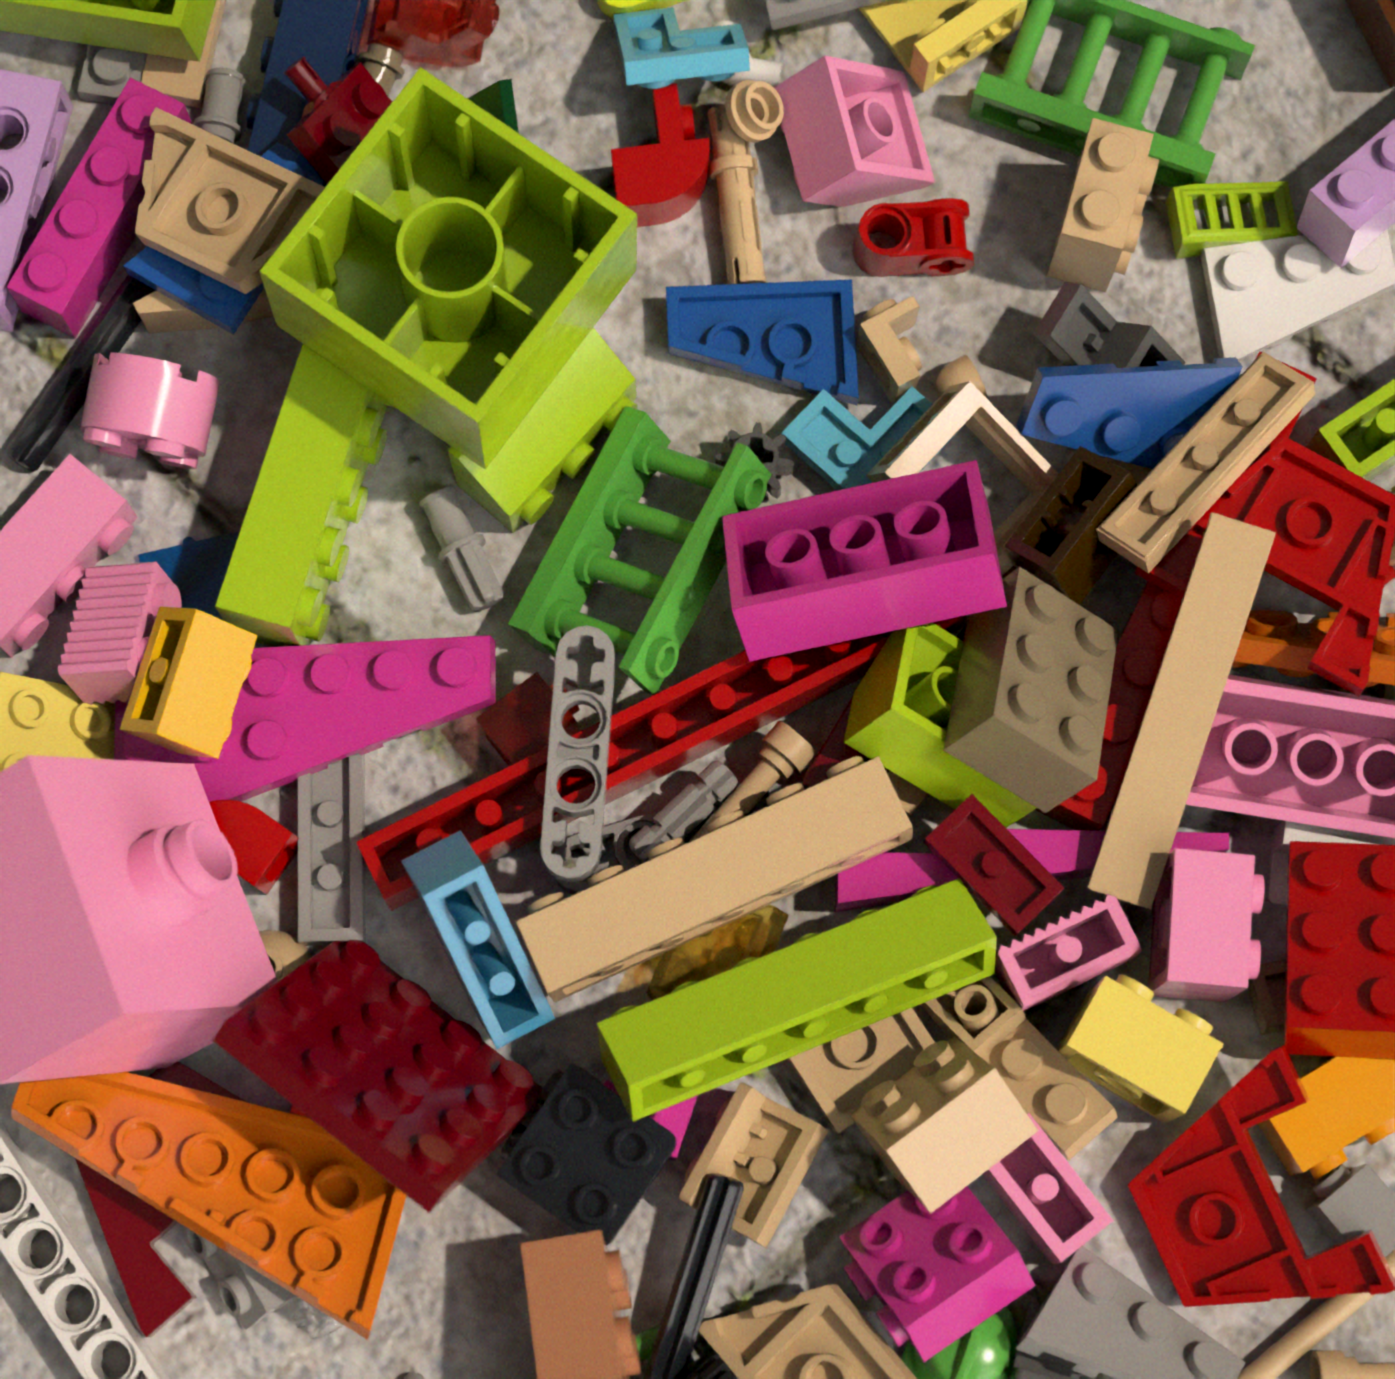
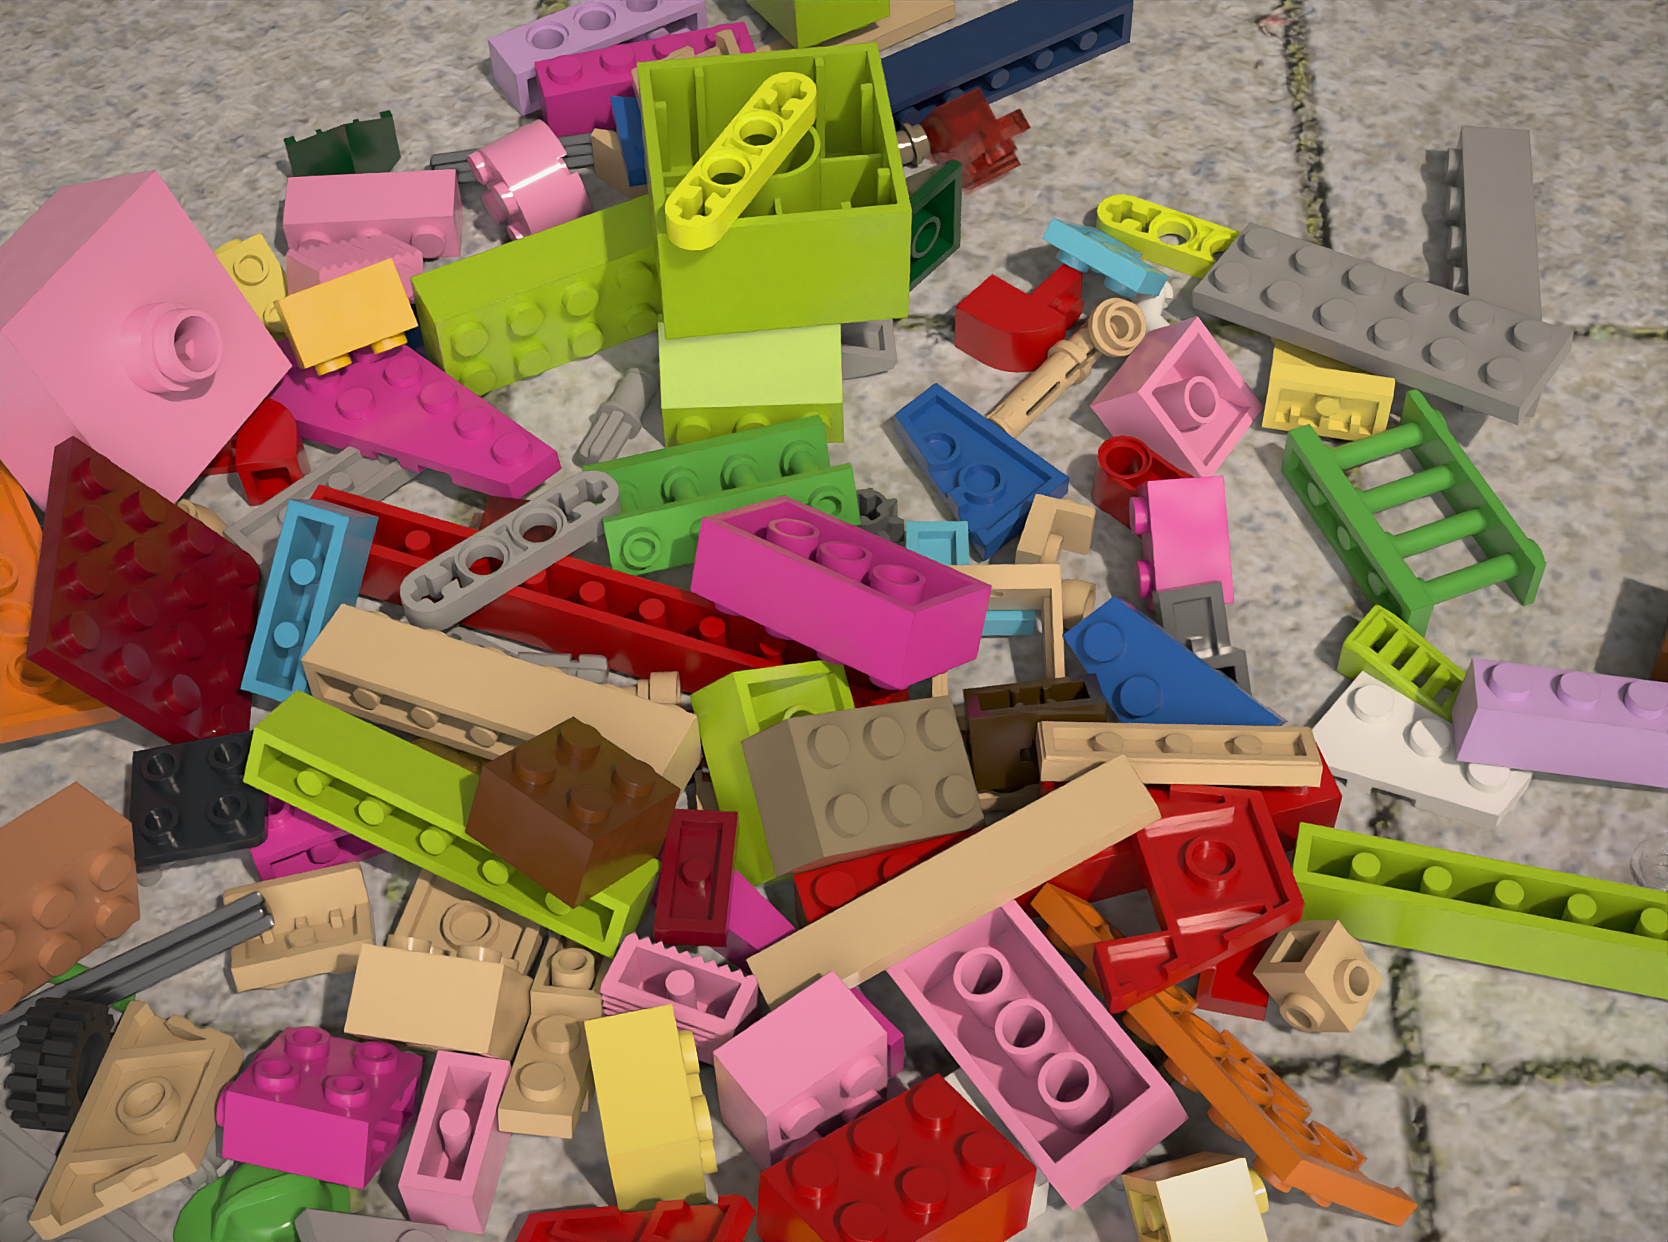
camera: 50 degrees right, 25 degrees down
tan brick [1047,118,1159,292] -> none
none -> reddish brown brick [465,716,681,909]
none -> neon yellow beam [665,72,817,251]
none -> brick [1129,475,1234,611]

